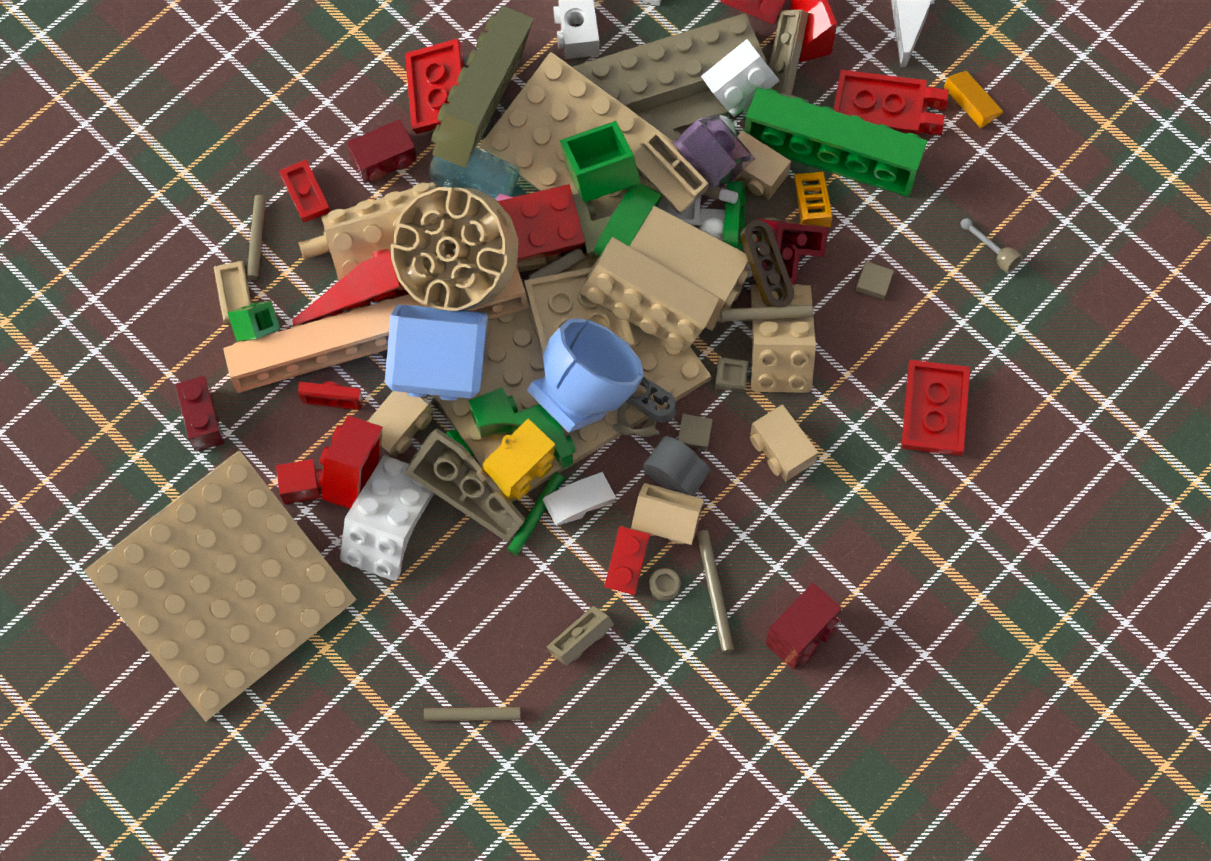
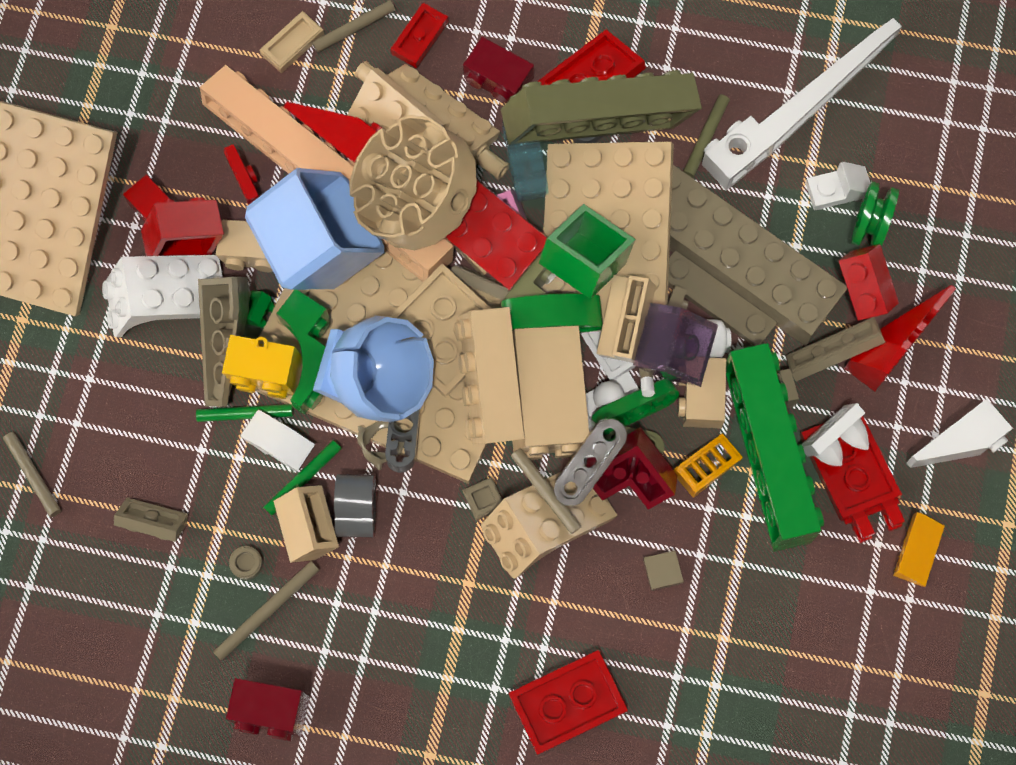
camera: 60 degrees right, 5 degrees up
dark red brick [175,376,225,452] -> none
green brick [227,301,280,341] -> none
red plate [604,526,651,595] -> none
dark tan tile [678,414,713,451] -> none
white brick [701,39,780,117] -> none
tan brick [750,404,818,482] -> none
hinge [961,218,1023,274] -> none
none -> green bar [263,440,342,516]
none -> olive bar [683,94,730,178]
none -> white tile [802,403,869,466]

